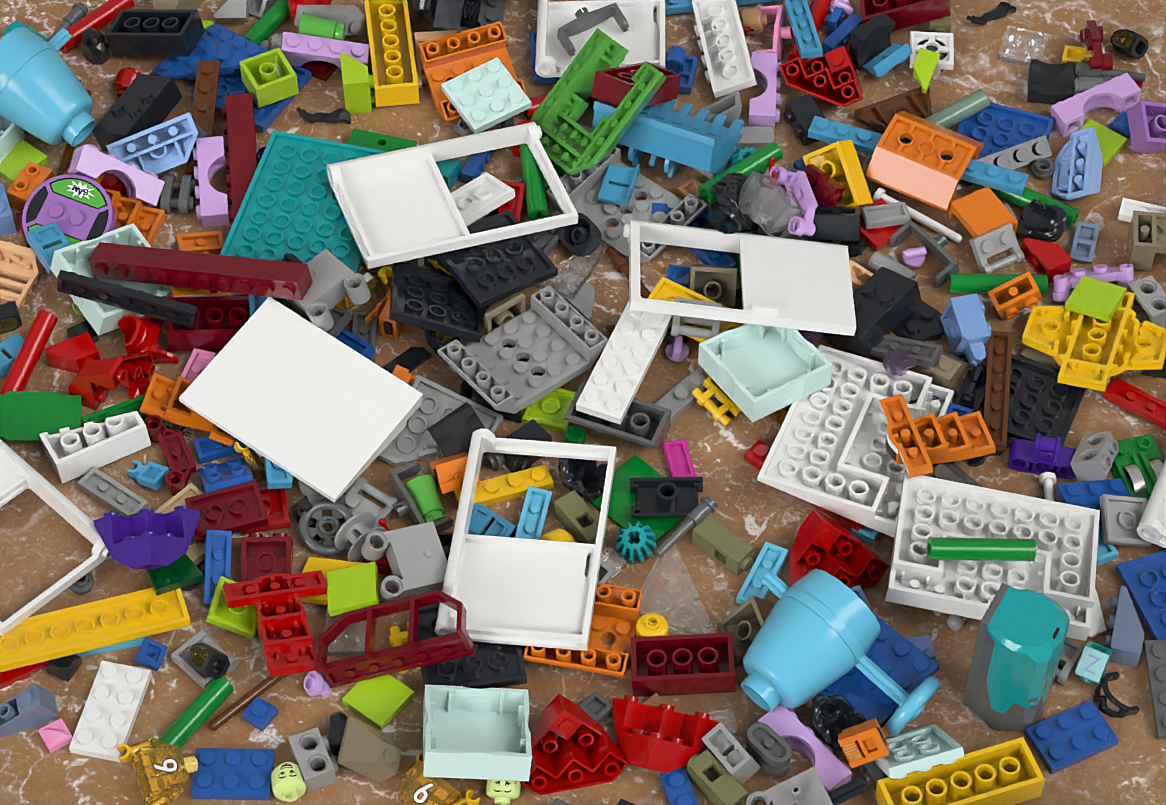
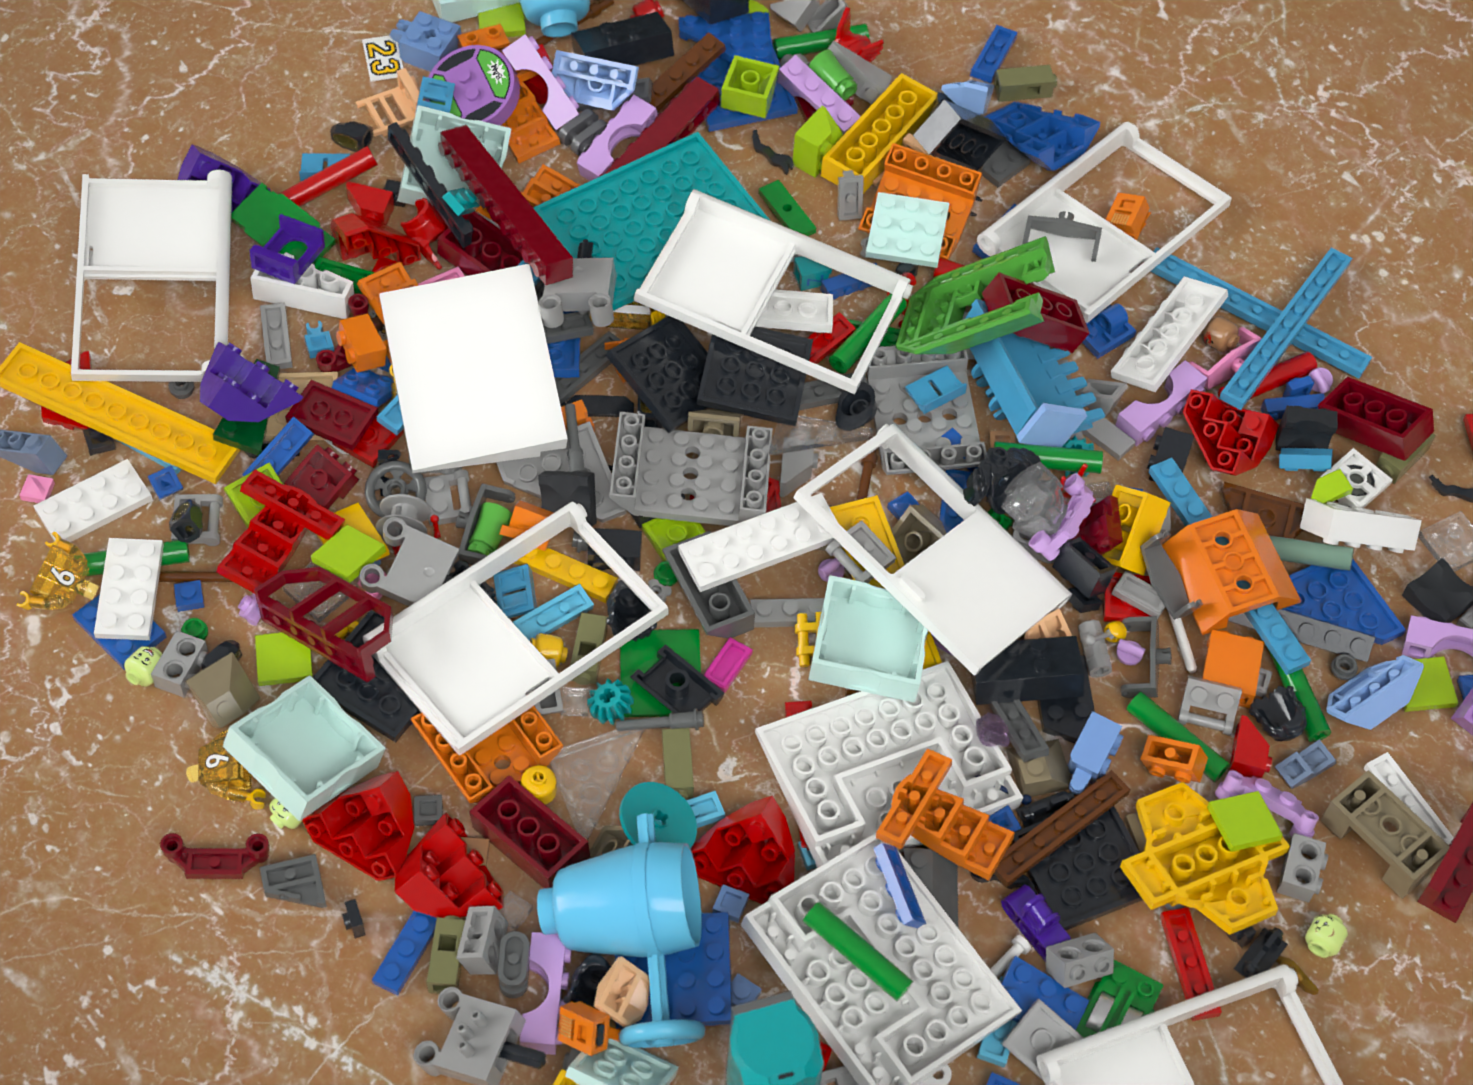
camera: 40 degrees right, 5 degrees up
none -> white plate [94,538,164,640]
none -> green plate [181,618,208,640]
none -> dark purple panel [249,214,325,284]
none -> orange brick [336,314,387,373]
none -> teal plate [442,188,480,216]
none -> dark grey pin [565,404,587,472]
none -> light nougat slope [594,956,650,1027]
none -> teal piece [619,782,697,848]
none -> light grey plate [837,170,863,221]
none -> plate [873,843,926,929]
none -> light blue tile [1017,403,1087,447]
none -> yellow hinge [1085,621,1127,646]
none -> dark grey piece [1140,530,1203,620]
none -> white wedge [1300,498,1421,553]

